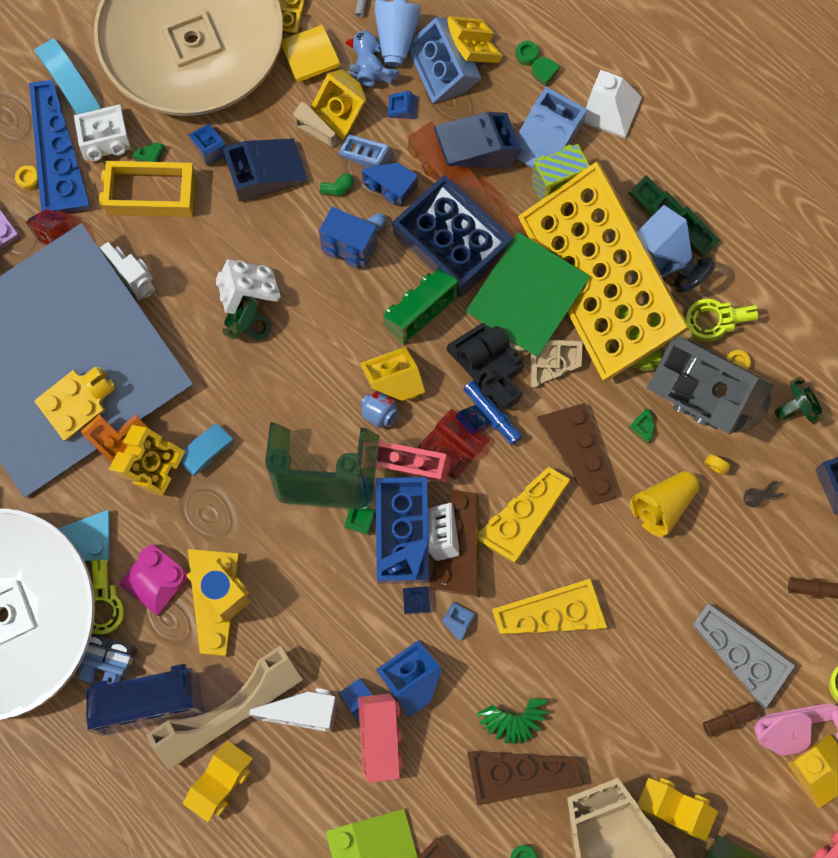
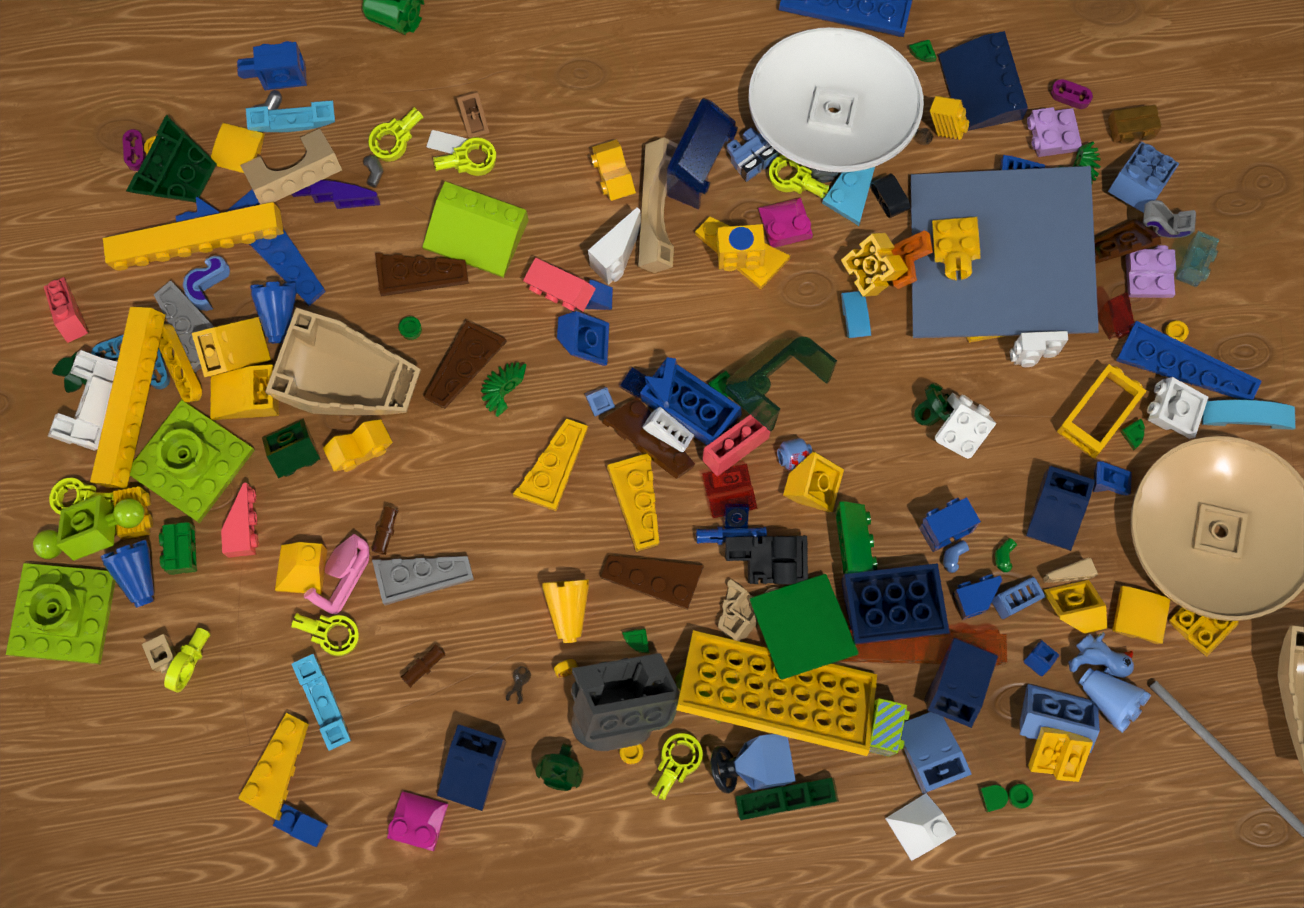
camera: 130 degrees right, 0 degrees up
none -> black beam [871,173,910,218]

